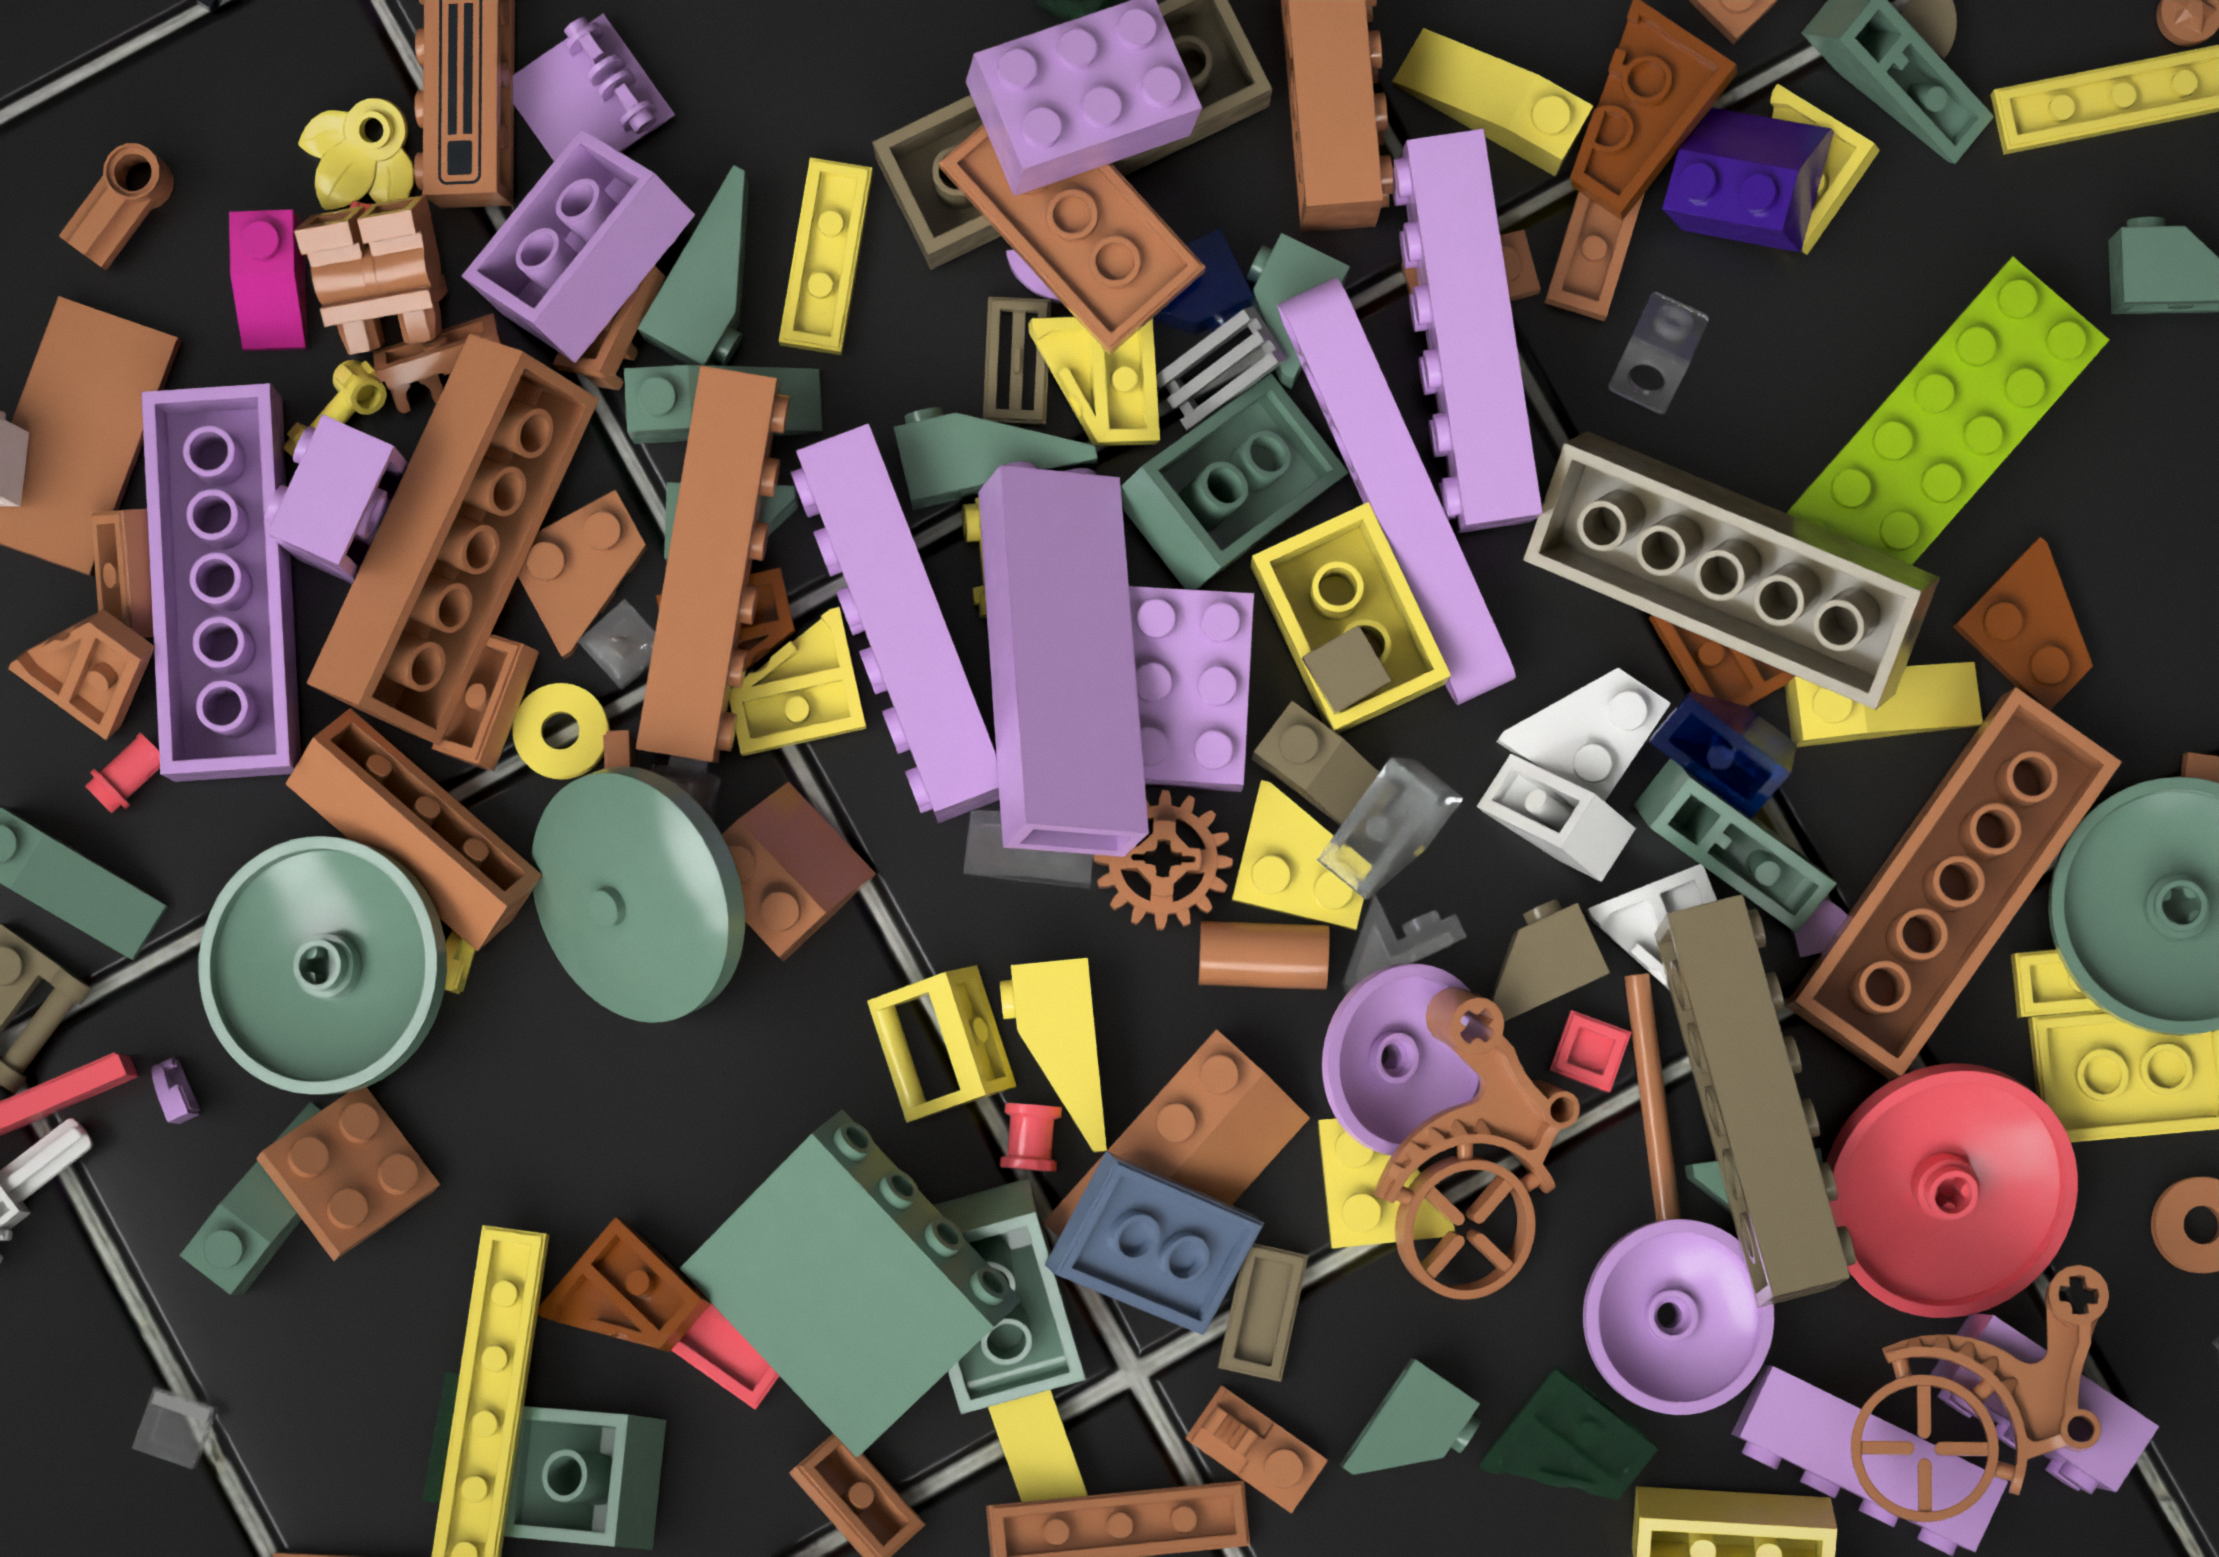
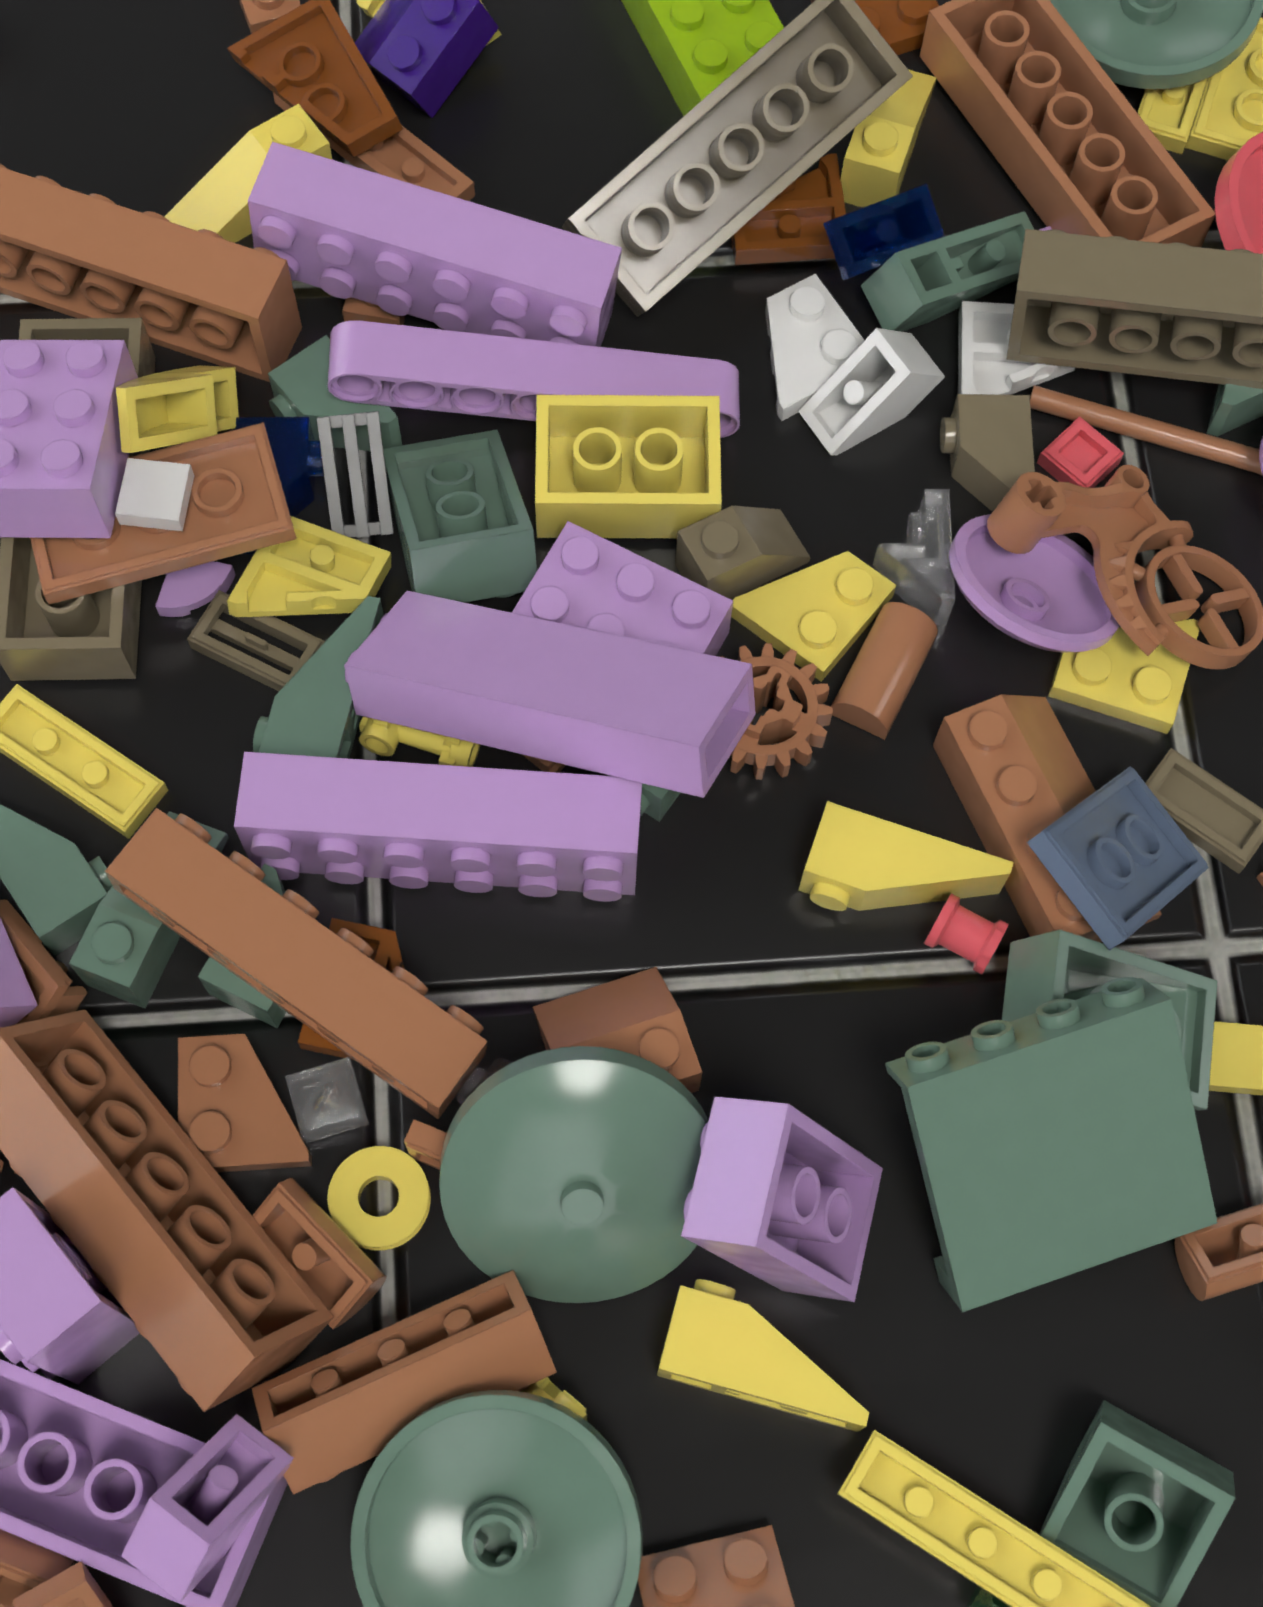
camera: 65 degrees left, 15 degrees down
dark orange wing [538,1217,711,1352] -> none
coral tile [671,1284,780,1410] -> none
light yellow wing [729,607,867,756] -> none
light yellow tile [867,965,1017,1123] -> none
clear slope [963,810,1094,889] -> none
dark tan tile [1302,625,1391,715] -> none
clear slope [1317,757,1463,899] -> none
clear bracket [1608,291,1709,414] -> none
none -> white tile [115,458,194,531]
none -> light yellow slope [116,365,240,453]
none -> lavender slope [121,1414,294,1603]
none -> light yellow slope [657,1279,869,1432]
none -> lavender brick [681,1097,883,1302]

